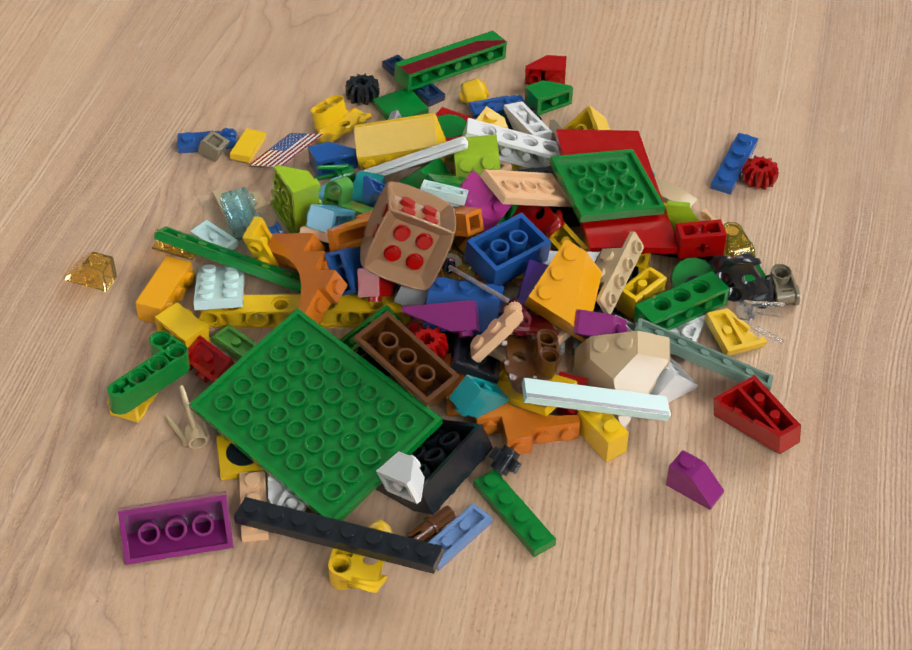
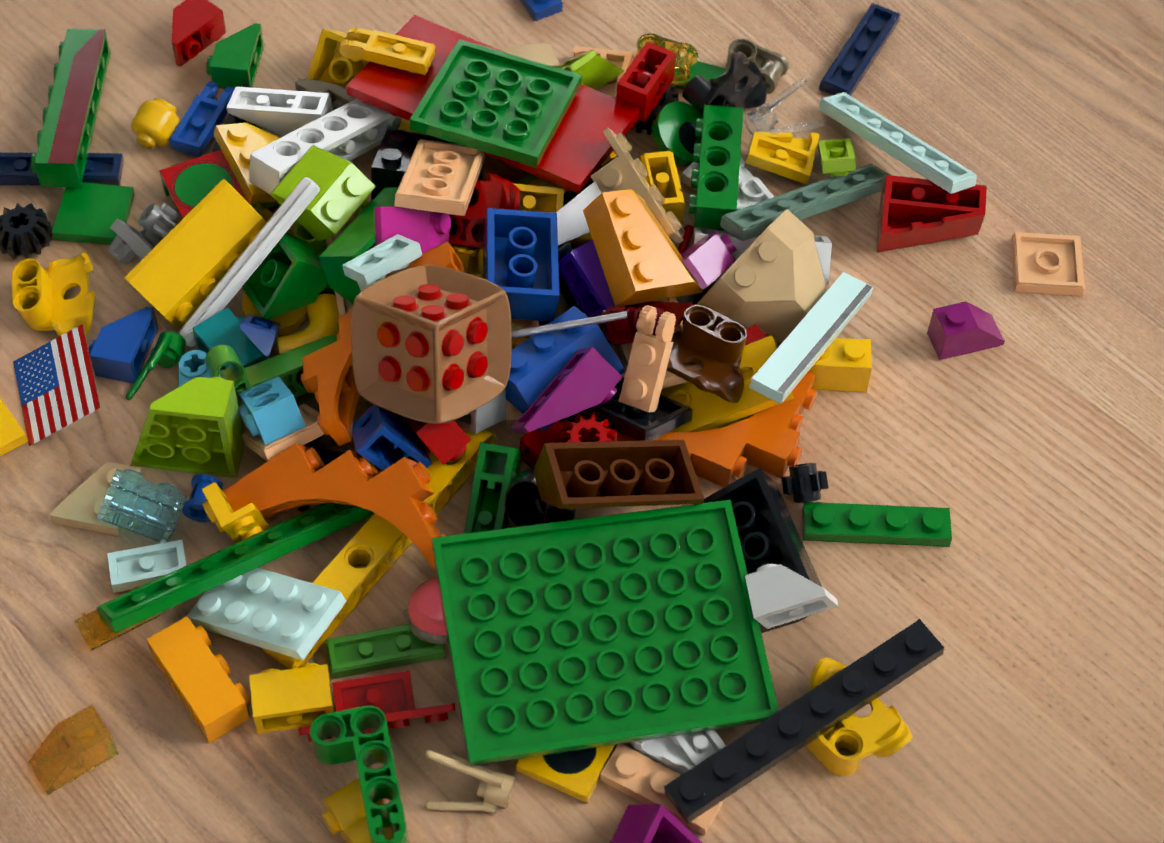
camera: 55 degrees left, 10 degrees up
reddish brown axle [406,505,456,541] -> none
medium blue tile [429,503,493,571] -> none
teal slope [449,375,510,418] -> none
none -> yellow hinge [339,27,436,75]
none -> light aqua tile [818,92,977,194]
none -> lime plate [818,138,856,177]
none -> dark blue tile [819,3,901,96]
none -> light nougat tile [1011,232,1085,296]

